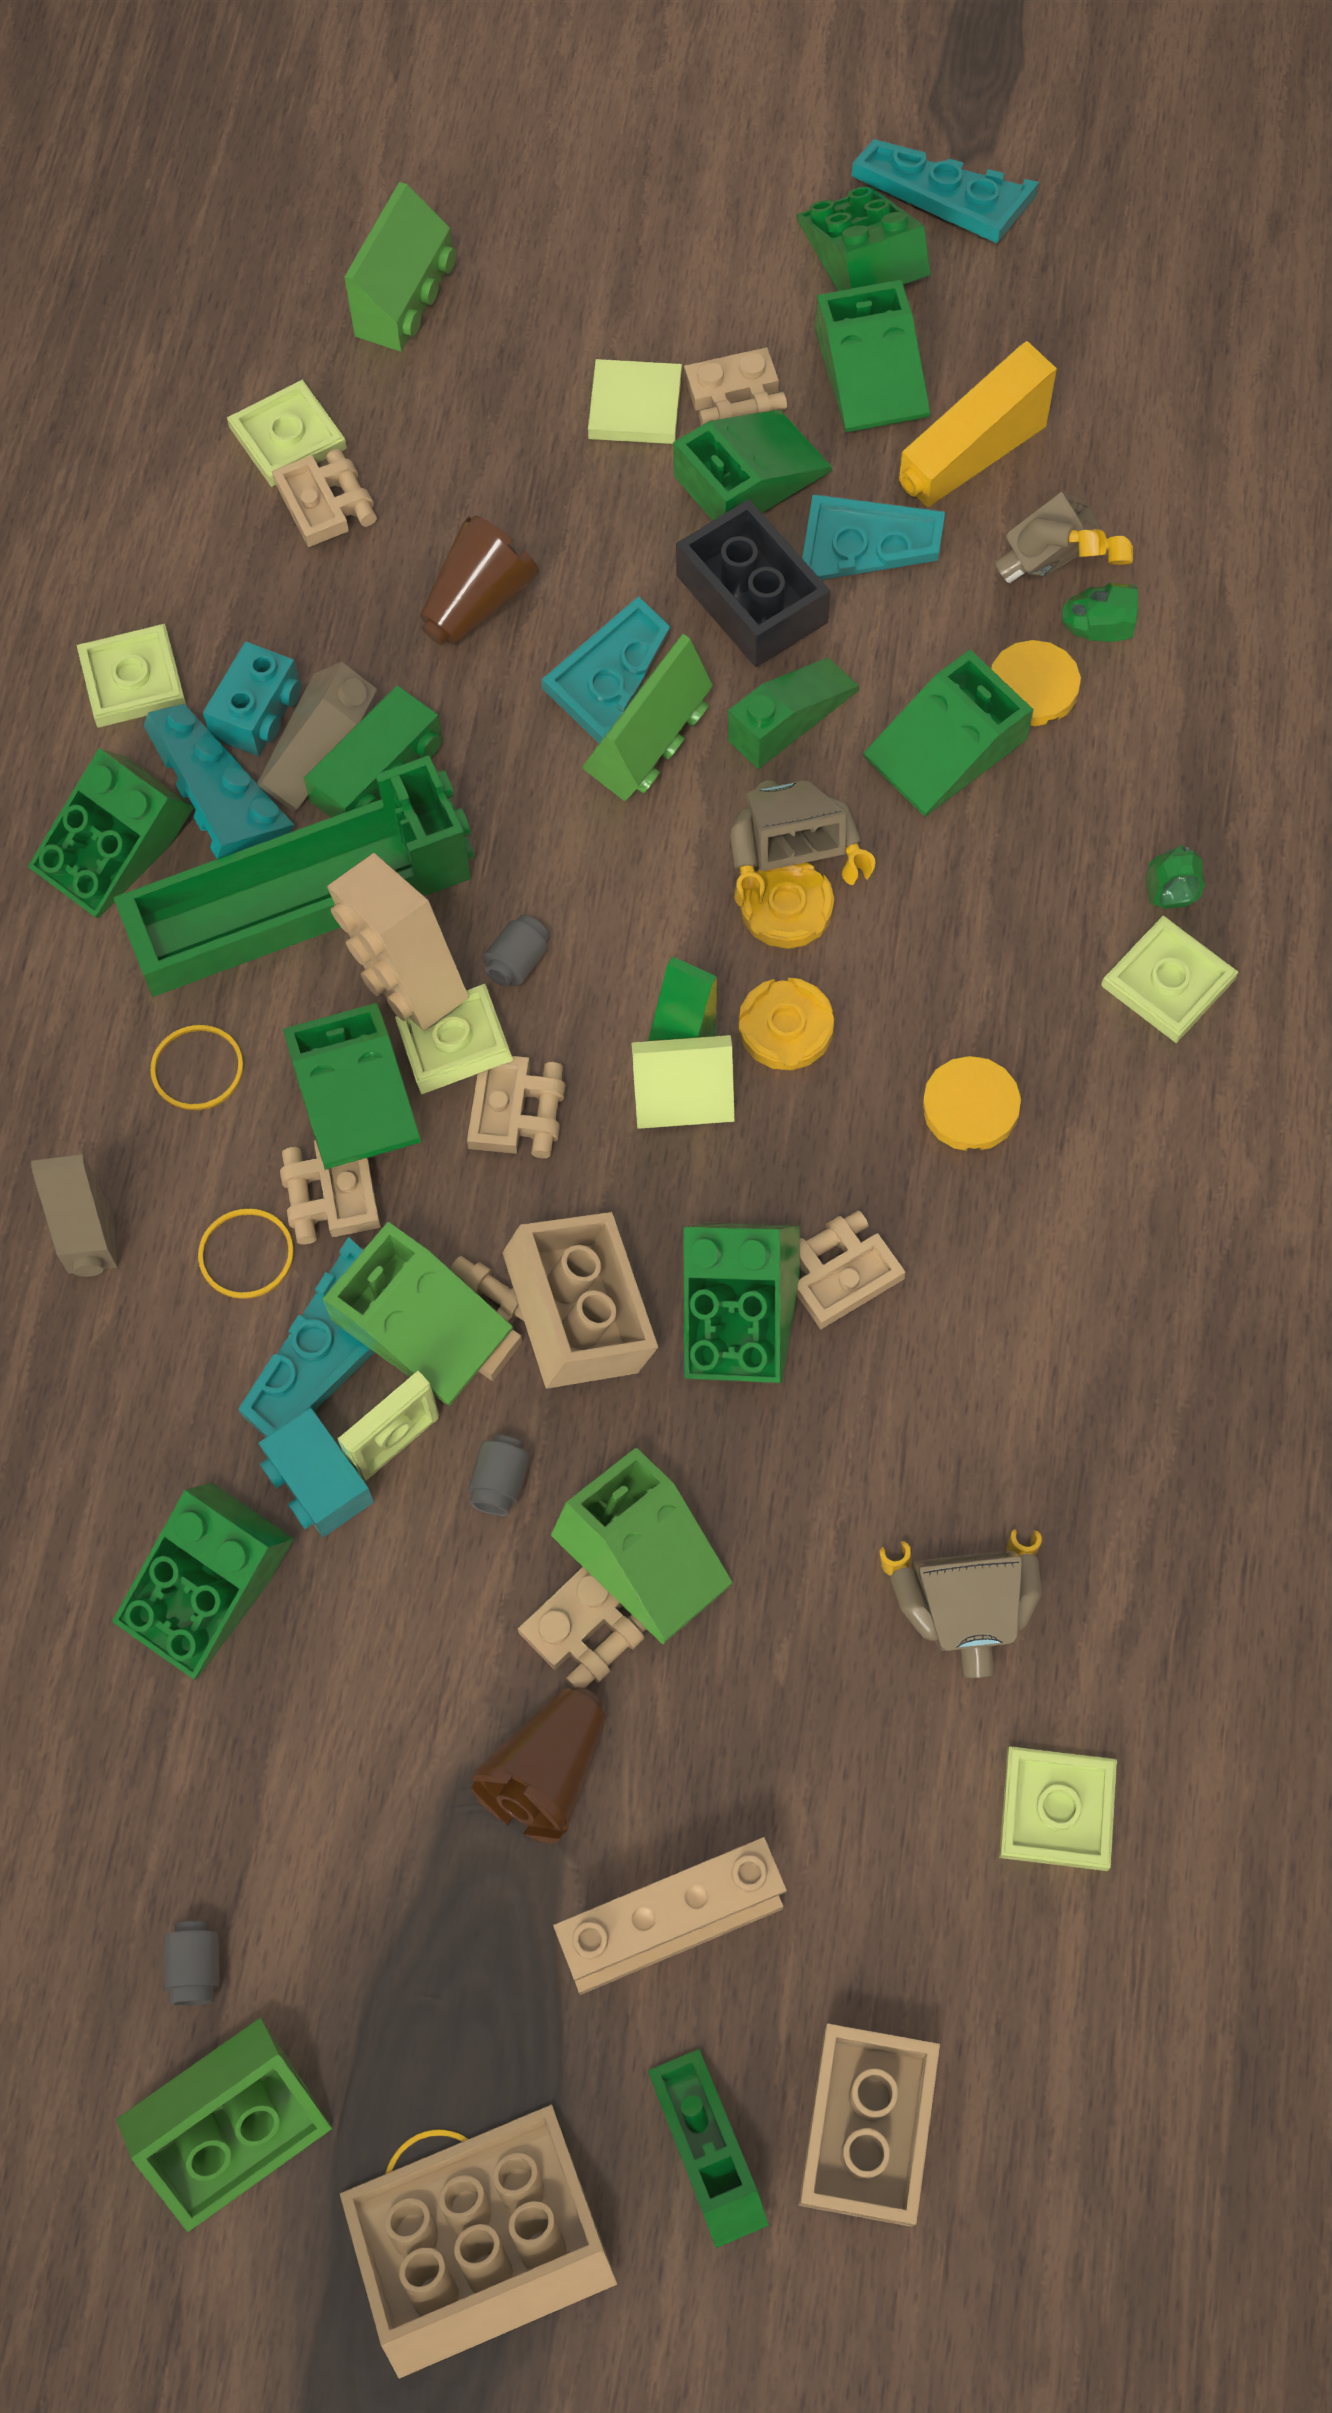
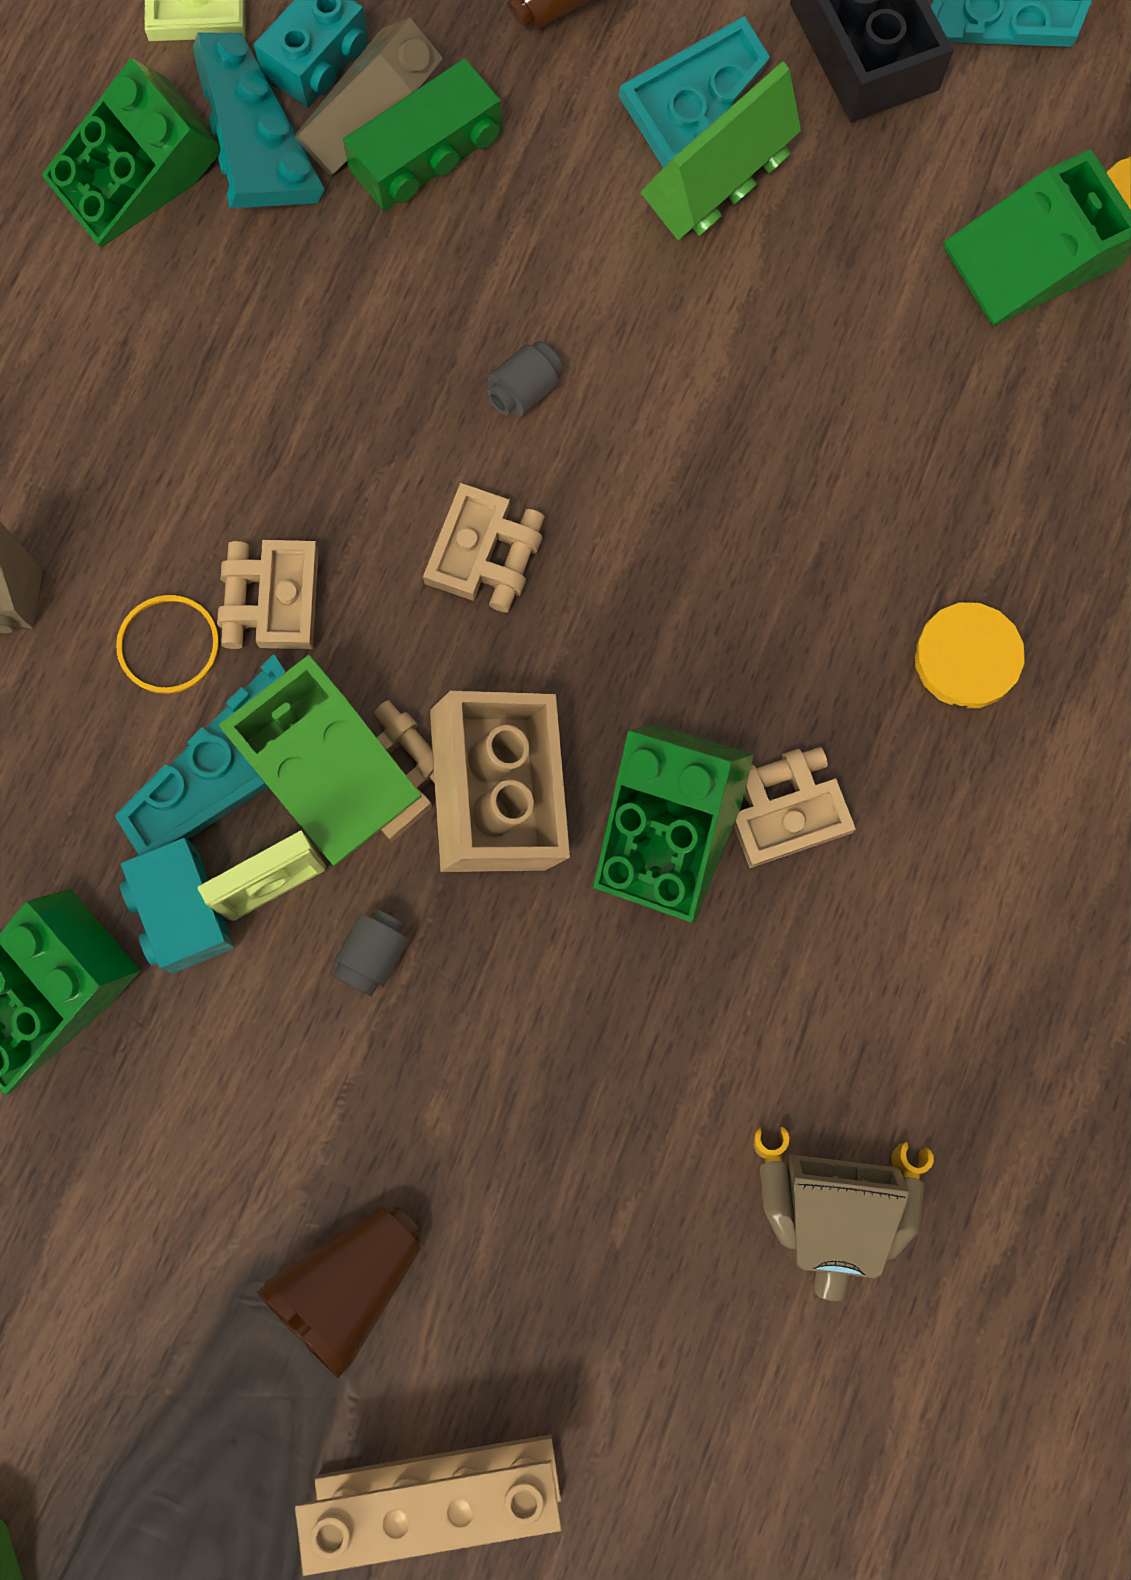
camera: 10 degrees right, 10 degrees up
green brick [113,755,475,997] -> none
yellow piece [151,1025,243,1110] -> none
green slope [282,1003,421,1170] -> none
tan brick [327,853,469,1031] -> none
yellowish green tile [395,984,513,1094] -> none
tan plate [518,1567,646,1690] -> none
bright green slope [551,1448,733,1644] -> none
yellowish green tile [631,1035,735,1129] -> none
green slope [648,956,717,1041] -> none
green slope [728,658,859,770] -> none
dark tan torso [730,780,876,906] -> none
yellow tile [738,978,834,1070] -> none
yellow tile [740,862,834,949] -> none
yellowish green tile [999,1746,1117,1871] -> none

